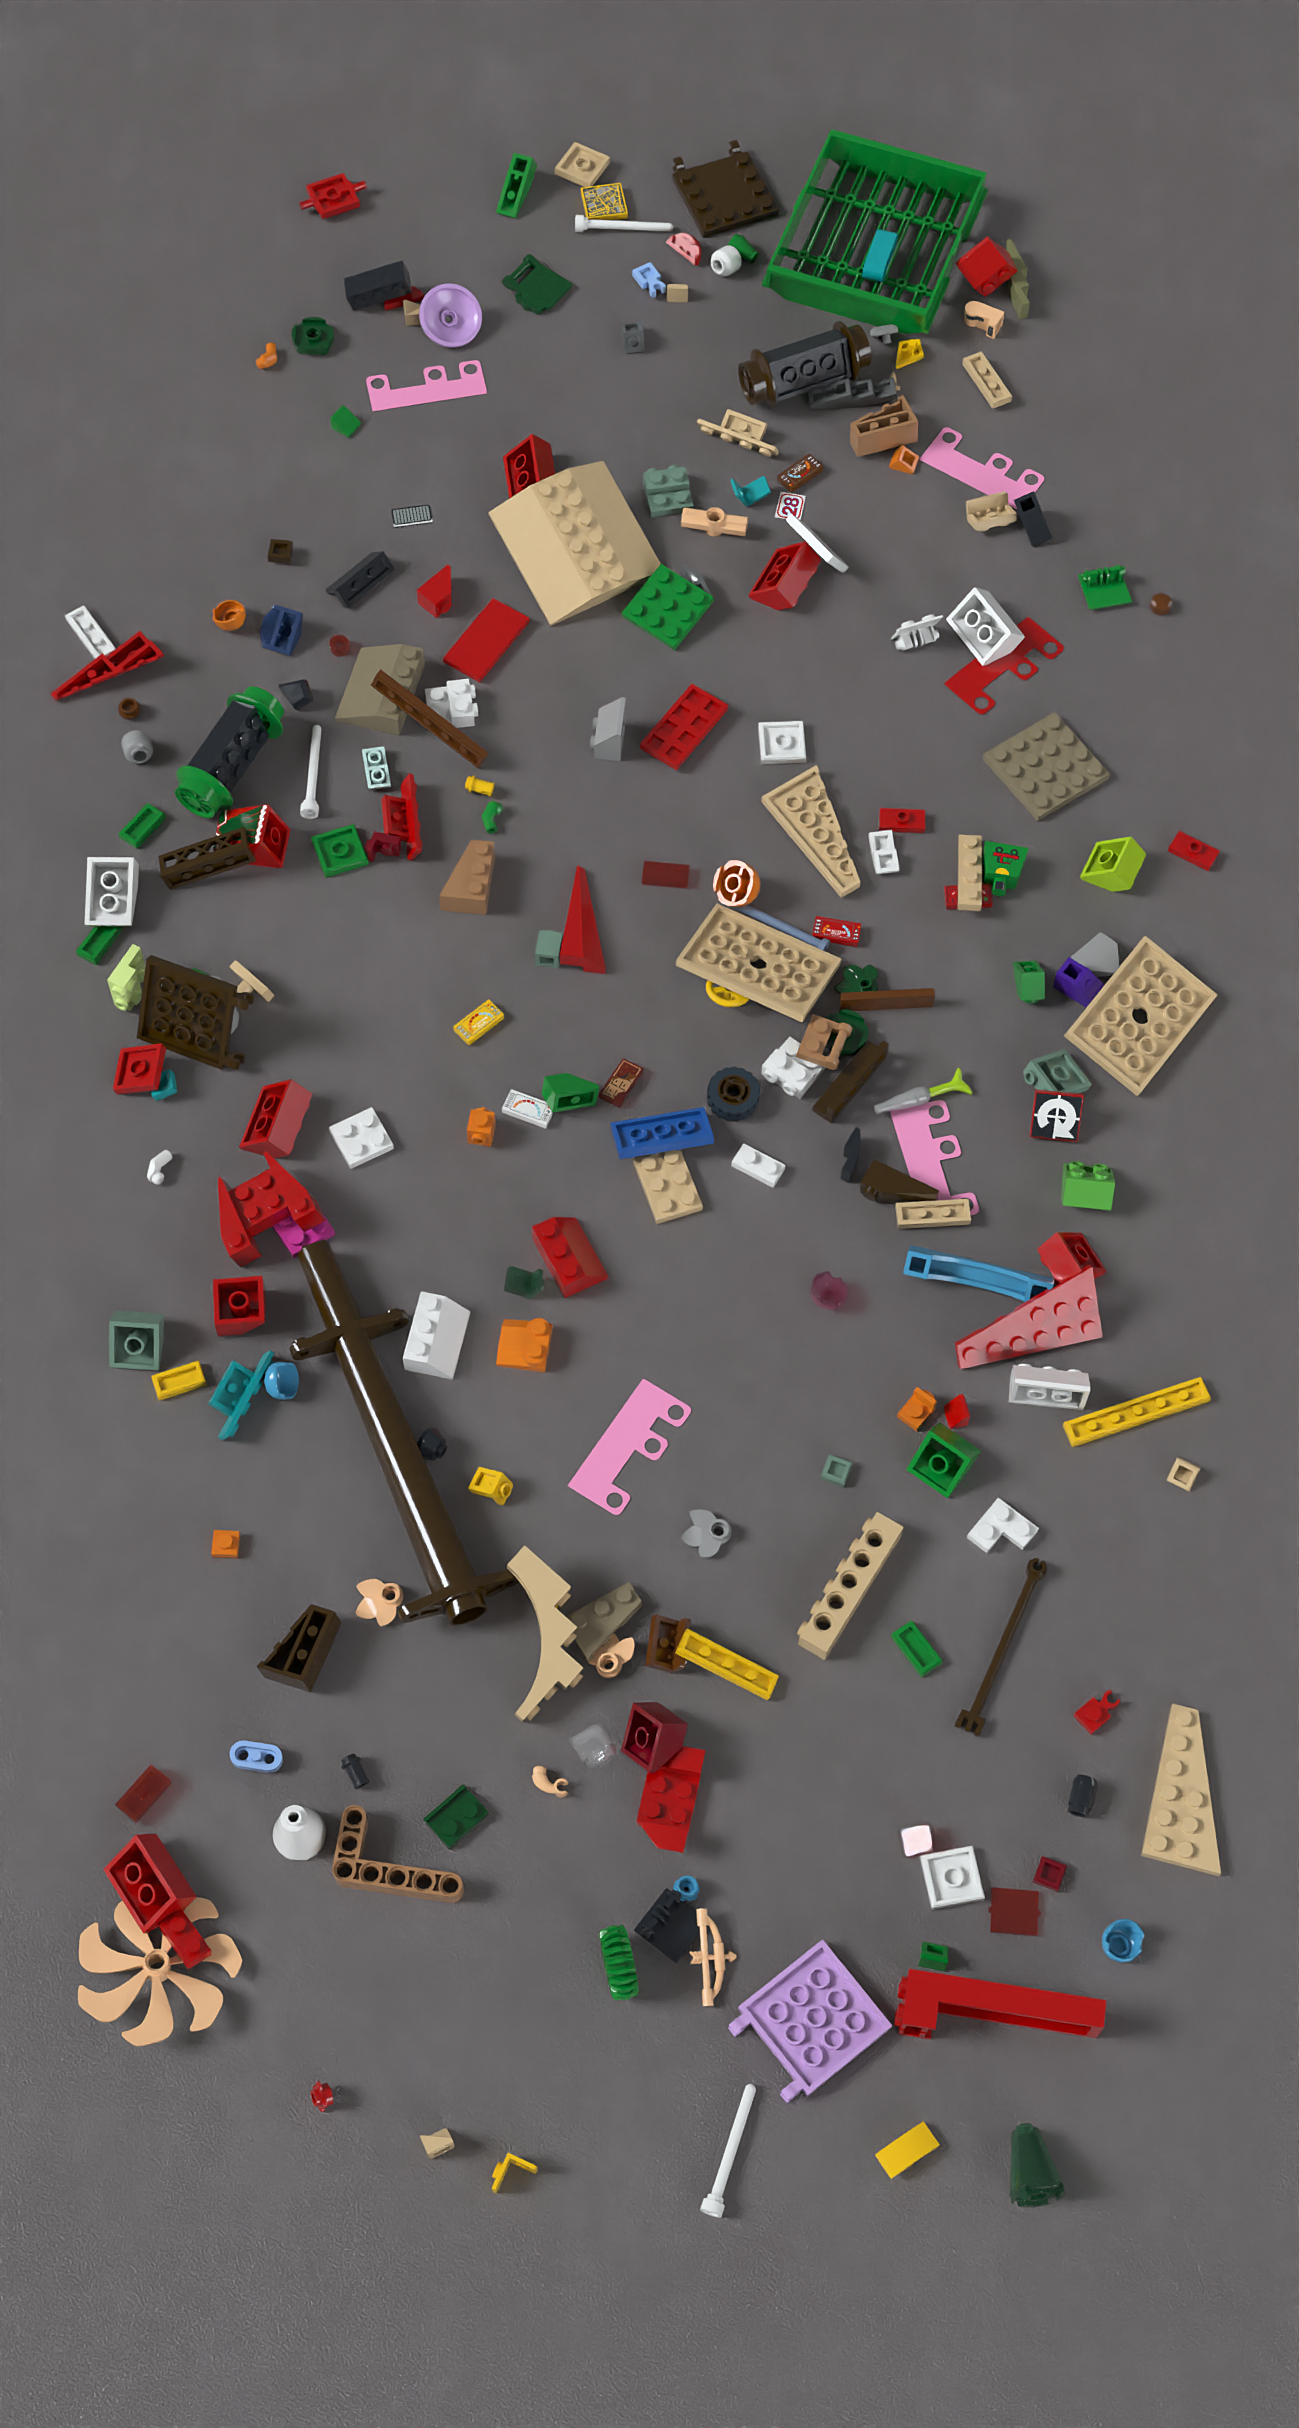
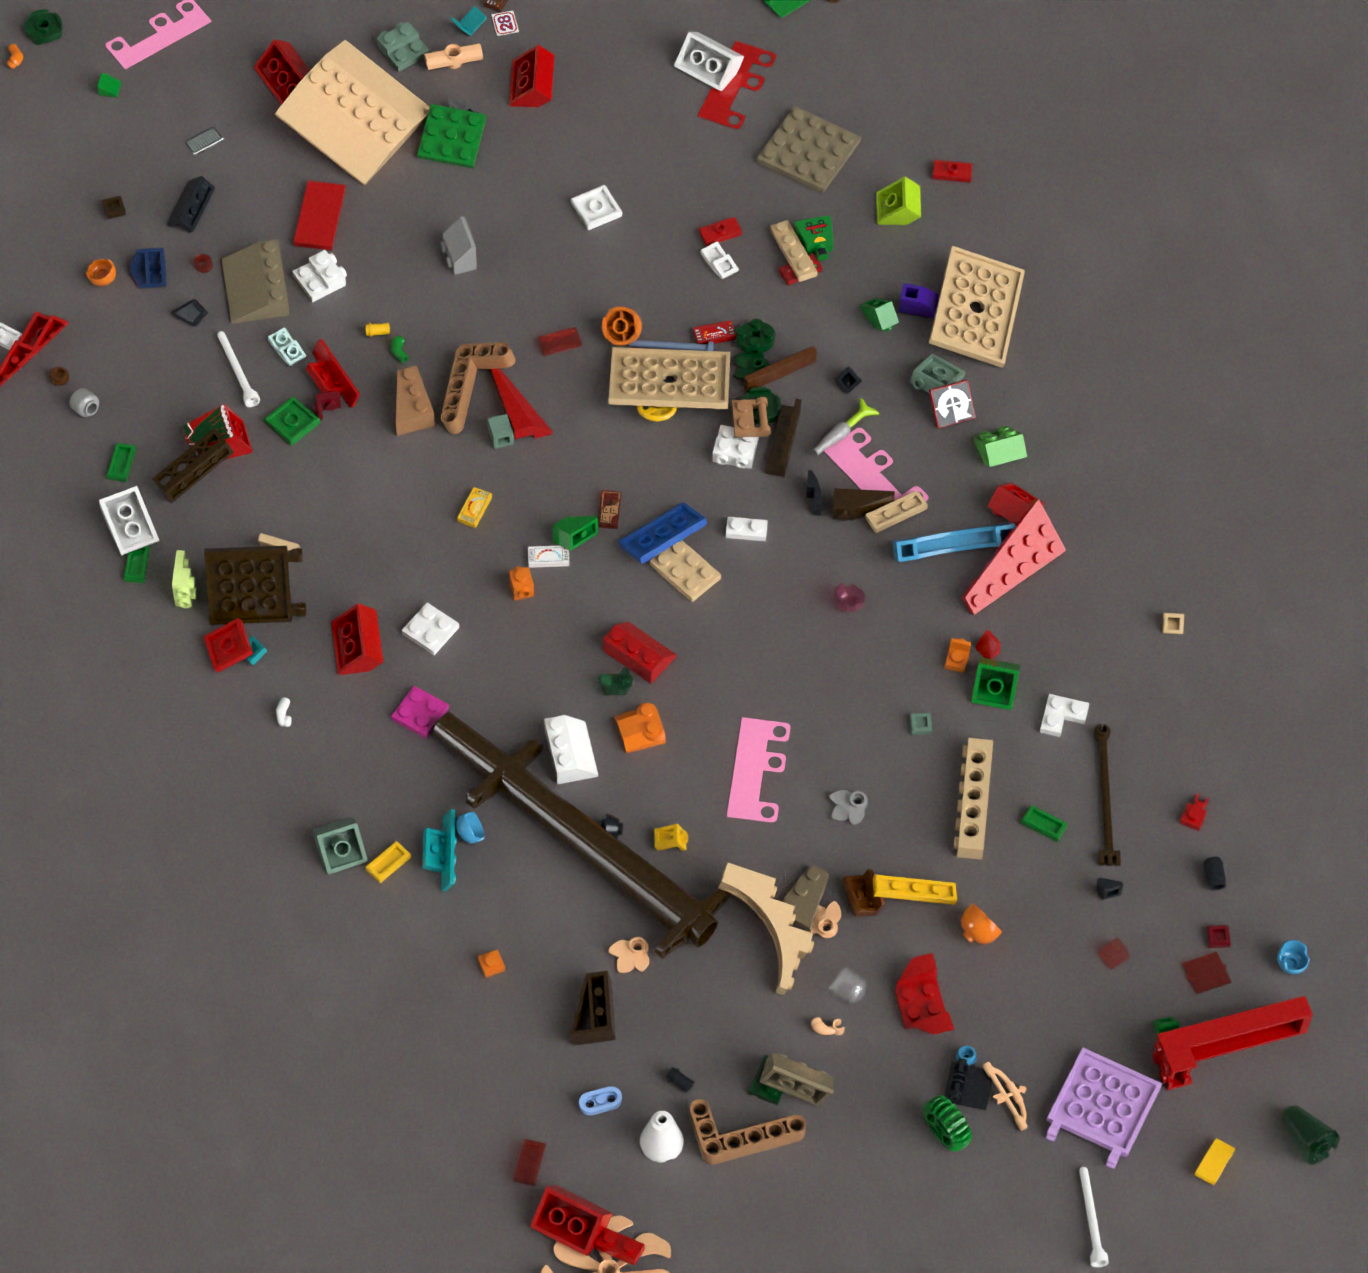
camera: 25 degrees left, 5 degrees down
brick [175,686,284,819] -> none
red slope [213,1276,266,1337] -> none
red wedge [218,1151,326,1268] -> none
reddish brown tile [371,669,489,769] -> none
red slope [417,564,452,618] -> none
dark red slope [621,1702,688,1773] -> none
red plate [640,683,728,771] -> none
black wheel [707,1066,760,1122] -> none
tan wing [761,765,860,898] -> none
white tile [786,514,849,573] -> none
white hinge [891,614,943,651] -> none
white tile [920,1846,985,1910] -> none
white slope [1009,1364,1090,1410] -> none
yellow tile [1062,1377,1211,1447] -> none
light grey slope [1070,932,1120,978] -> none
tan wing [1141,1704,1221,1876] -> none
none -> medium nougat beam [441,342,516,434]
none -> dark green plate [736,318,775,353]
none -> dark tan slope [759,1053,834,1107]
none -> black slope [834,365,862,394]
none -> orange cylinder [961,903,1003,945]
none -> black slope [1096,878,1123,900]

